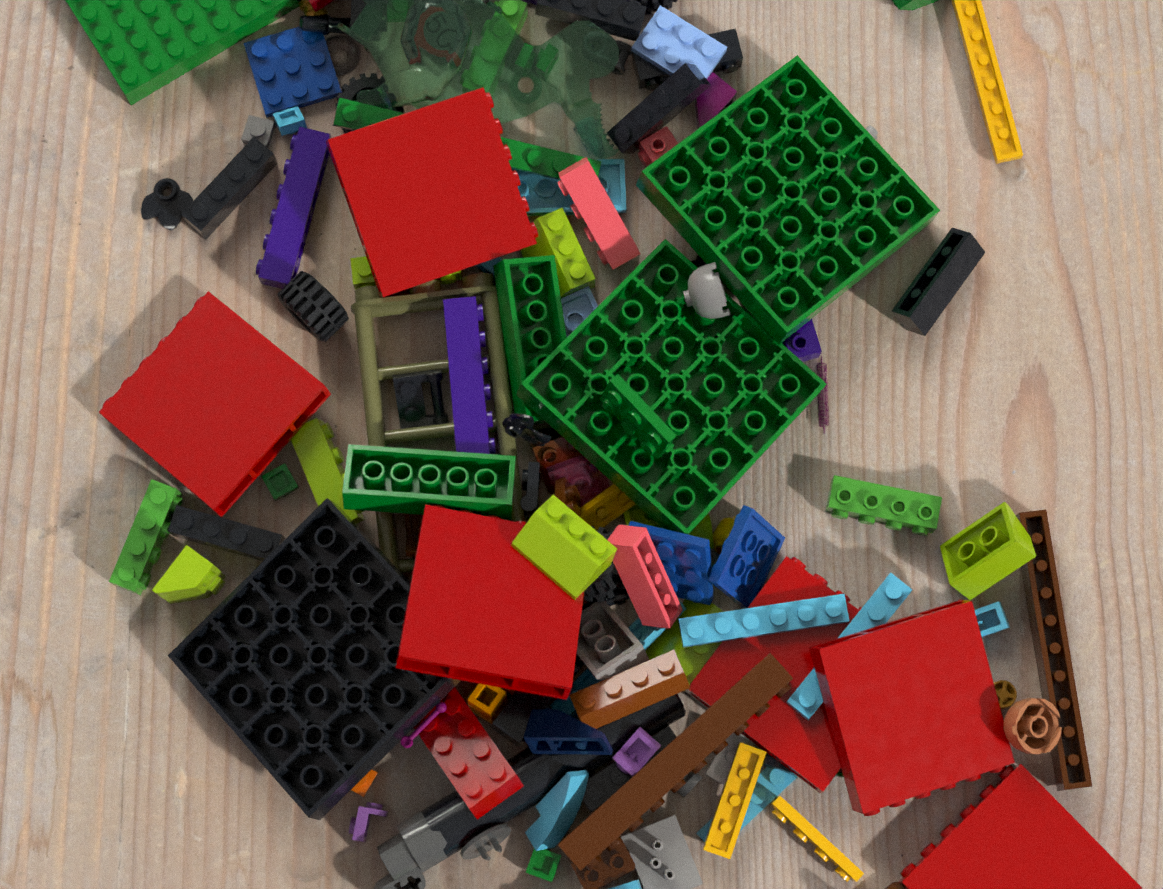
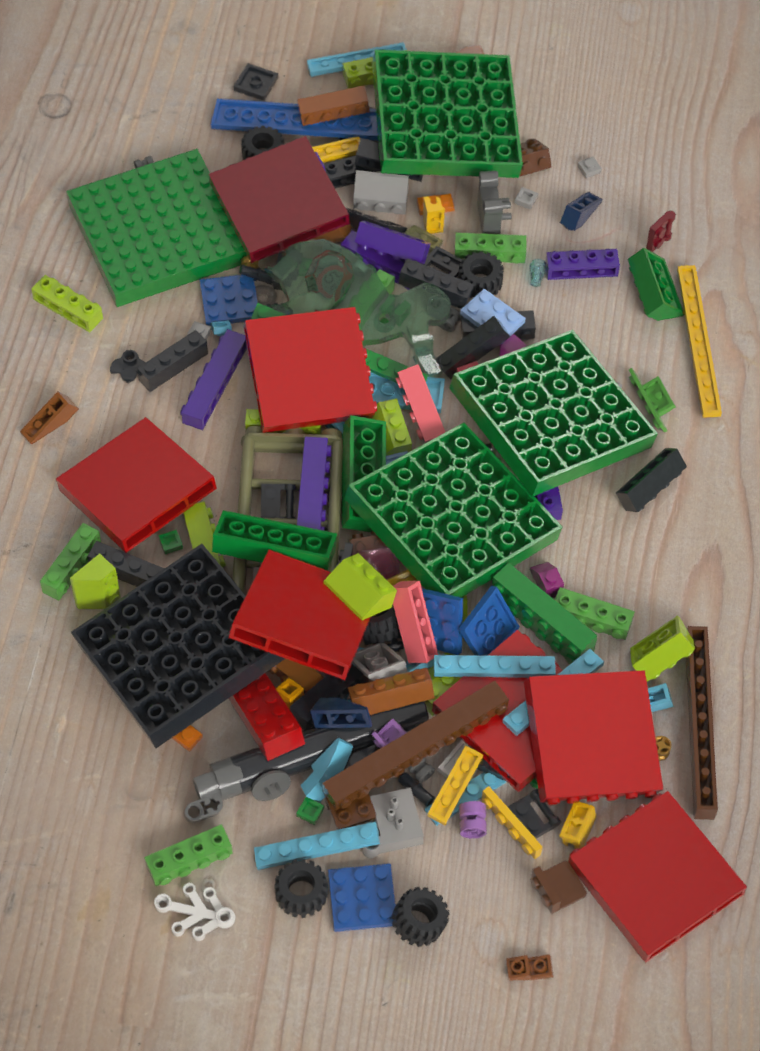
camera: 10 degrees right, 20 degrees down
black tyre [278,271,349,342] -> none
medium lavender bracket [349,802,388,842] -> none
magenta hinge [400,702,447,749] -> none
black plate [502,413,552,447] -> none
green plate [600,374,677,459] -> none
light grey cylinder [683,262,730,319] -> none
magenta piece [816,356,829,434] -> none
nougat cylinder [1003,698,1062,754] -> none
none -> dark orange slope [20,391,79,444]
none -> lime brick [31,275,103,333]
none -> black axle [398,773,435,807]
none -> medium lavender wheel [459,801,487,839]
none -> green brick [492,563,598,664]
none -> black plate [508,789,561,839]
none -> magenta slope [529,562,564,598]
none -> yellow hinge [559,802,597,849]
none -> bright green bracket [629,368,676,433]

